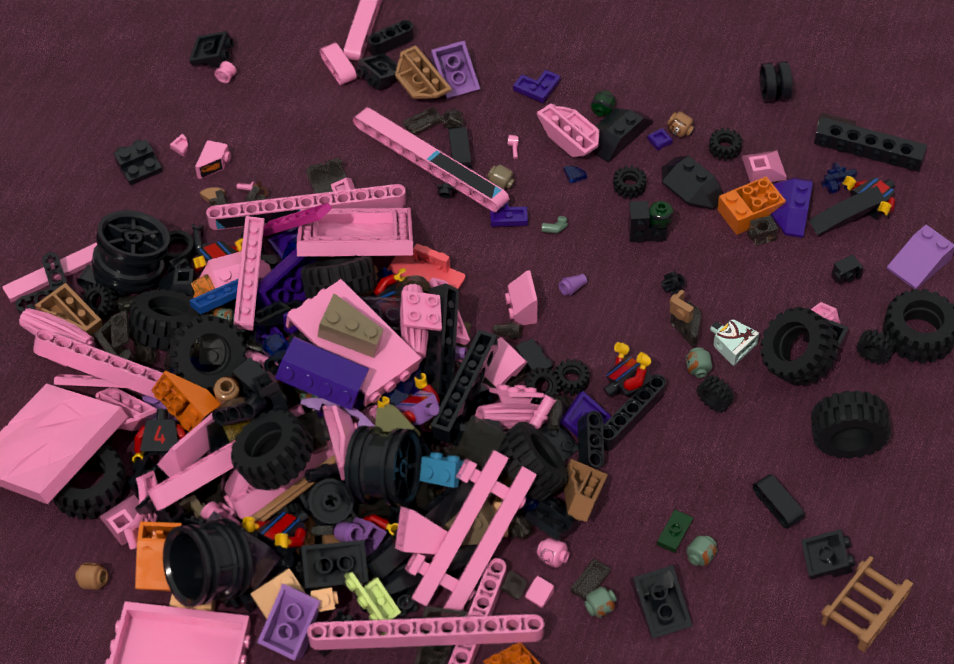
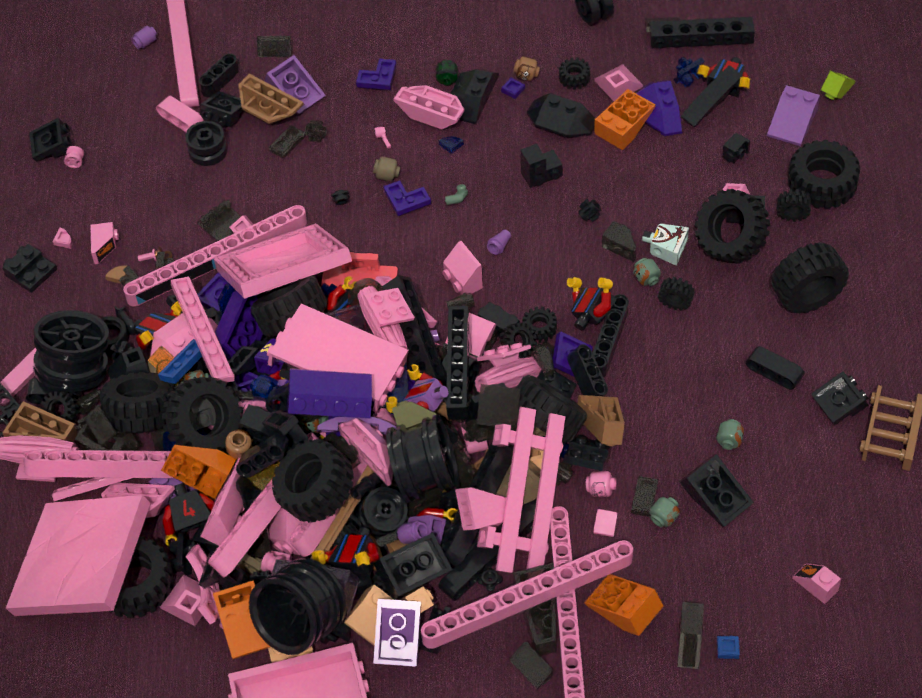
camera: 20 degrees left, 0 degrees up
medium nougat head [75,562,108,590] -> none
dark pink tile [263,203,332,237] -> none
dark tan wedge [317,293,384,358] -> none
yellowish green bracket [344,572,401,636] -> none
bright pink beam [353,107,509,212] -> none
dark azure bracket [420,452,464,488] -> none
black beam [448,126,471,169] -> none
clear smoke plate [500,570,527,600] -> none
bright pink pin [529,394,556,429] -> none
black tyre [613,165,646,200] -> none
dark green head [649,201,673,229] -> none
dark green plate [657,510,693,553] -> none
medium nougat bracket [669,289,694,324] -> none
clear smoke brick [747,215,778,246] -> none
none -> black wheel [185,121,227,166]
none -> clear smoke slope [257,36,292,57]

